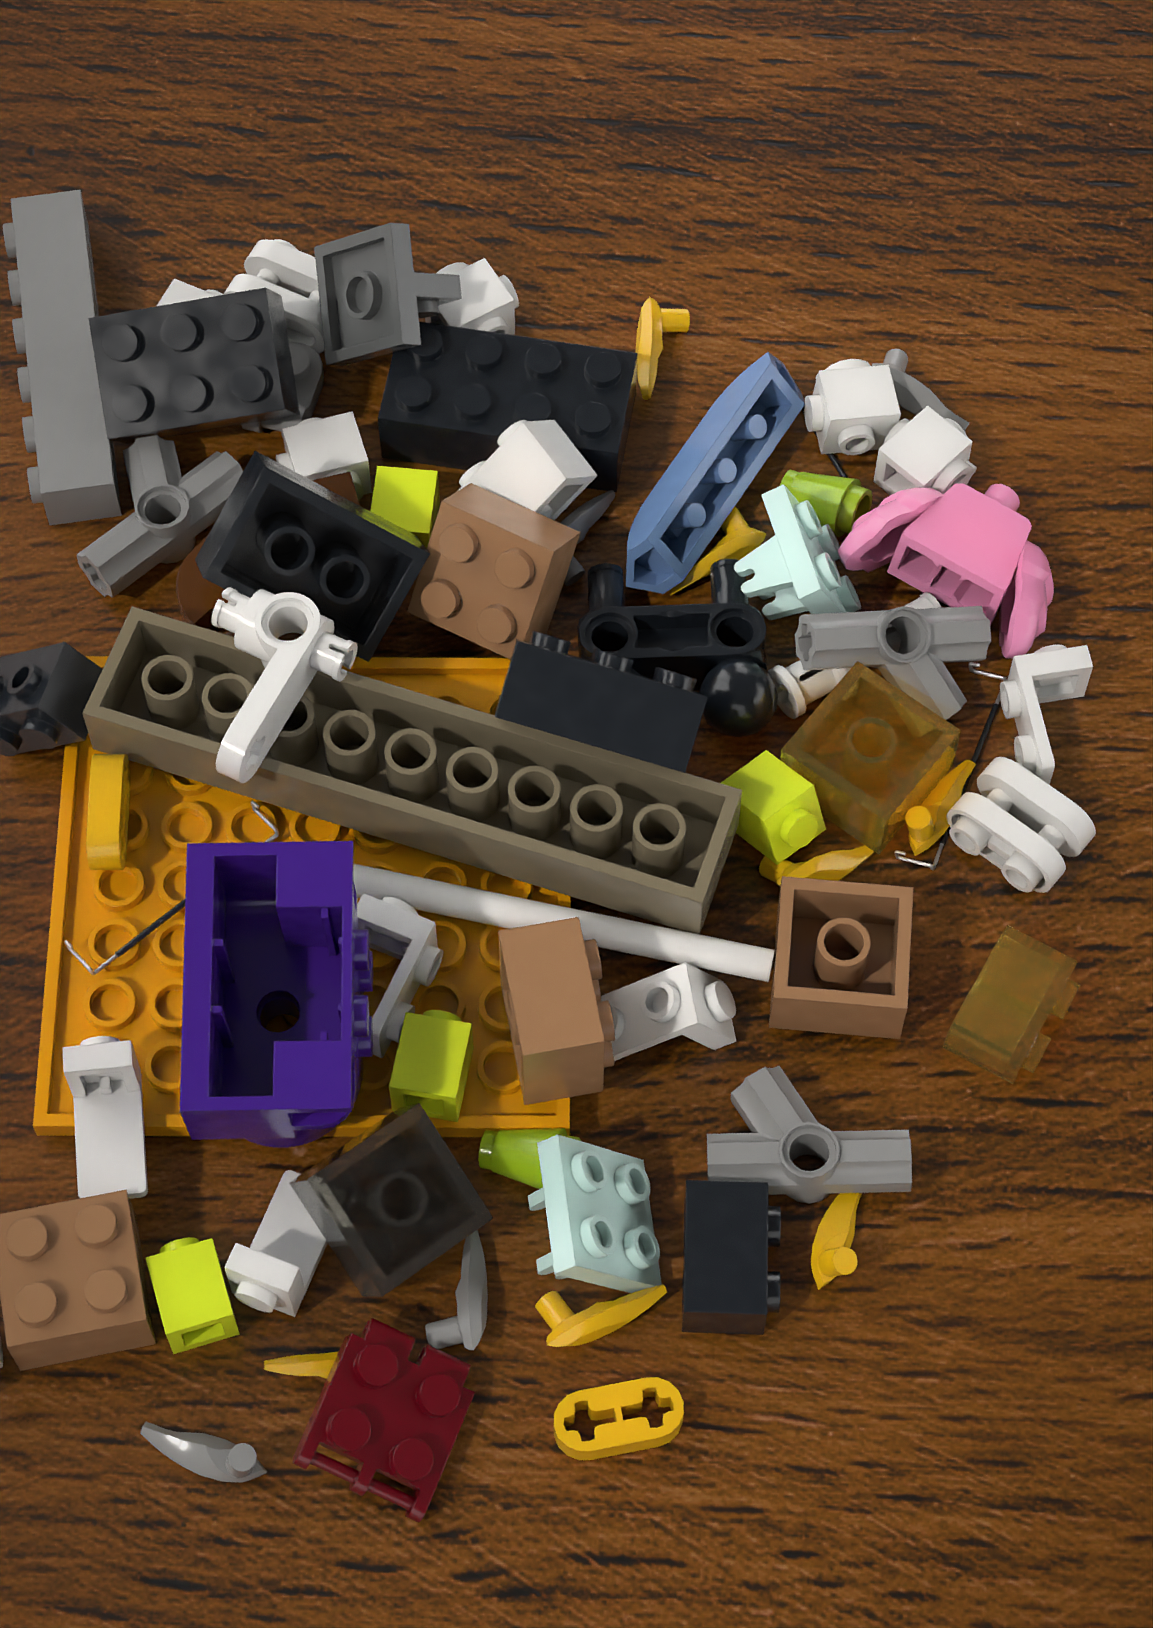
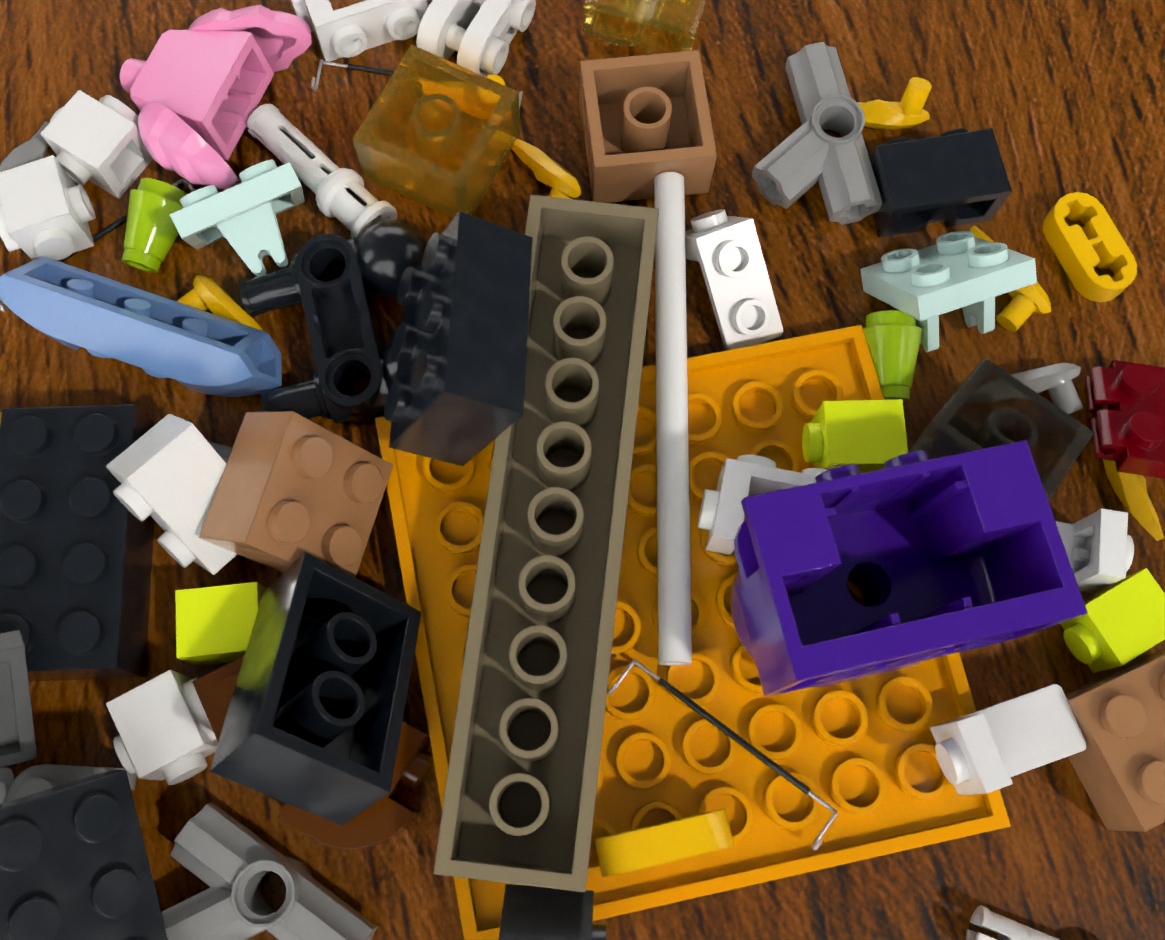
camera: 105 degrees left, 10 degrees up
white piece [211,587,358,783] -> none
medium nougat brick [498,917,615,1105] -> none
neon yellow brick [721,750,826,865] -> none
light grey piece [795,606,991,732] -> none

